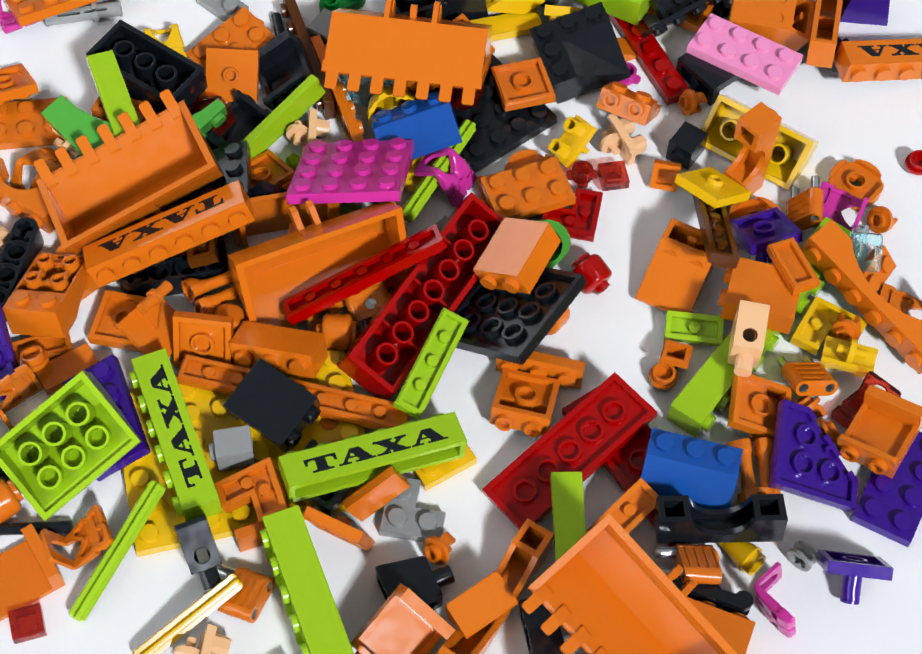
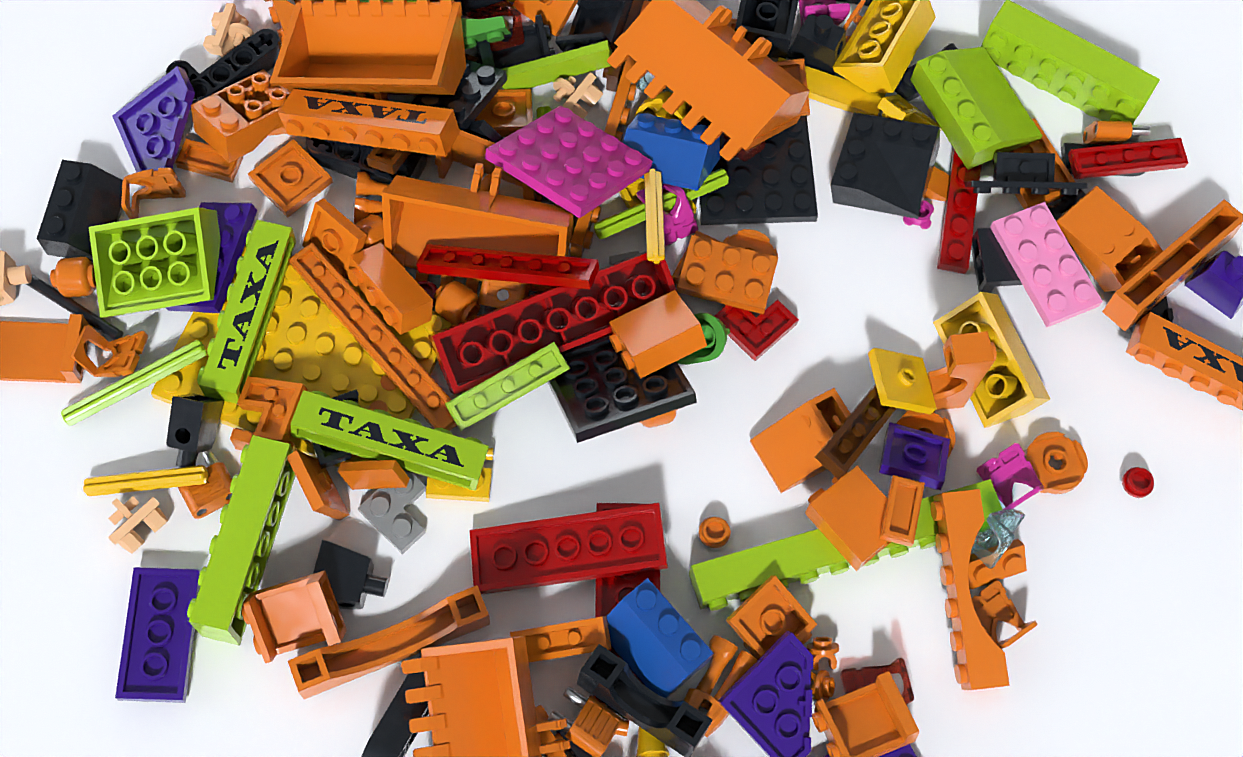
camera: 30 degrees right, 10 degrees up
clear red tile [8,602,47,644] -> none
orange plate [20,345,50,372] -> none
orange tile [35,343,98,395] -> none
orange plate [116,280,175,357] -> none
light grey brick [208,425,255,472] -> none
black panel [223,358,321,453] -> none
orange plate [423,531,456,566] -> none
orange slope [445,571,518,639] -> none
orange plate [489,368,561,438] -> none
orange plate [491,57,556,112] -> none
orange plate [495,351,586,389] -> none
yellow hips [548,114,597,169] -> none
lime tile [550,472,586,562] -> none
clear red plate [566,160,598,188] -> none
red head [571,252,612,295] -> none
orange plate [596,81,662,126] -> none
clear red plate [597,160,630,191] -> none
light nougat hips [599,114,647,166] -> none
orange tile [650,159,681,192] -> none
orange slope [659,339,693,369] -> none
lime plate [664,310,724,346] -> none
black brick [666,121,708,170] -> none
orange plate [678,89,708,116] -> none
light nougat torso [727,300,770,377] -> none
orange piece [776,356,838,396] -> none
orange piece [786,175,824,231] -> none
yellow plate [790,296,867,356] -> none
yellow hips [820,336,878,378] -> none
orange plate [831,314,861,341] -> none
orange plate [867,206,898,234] -> none
none -> yellow axle [644,168,665,264]

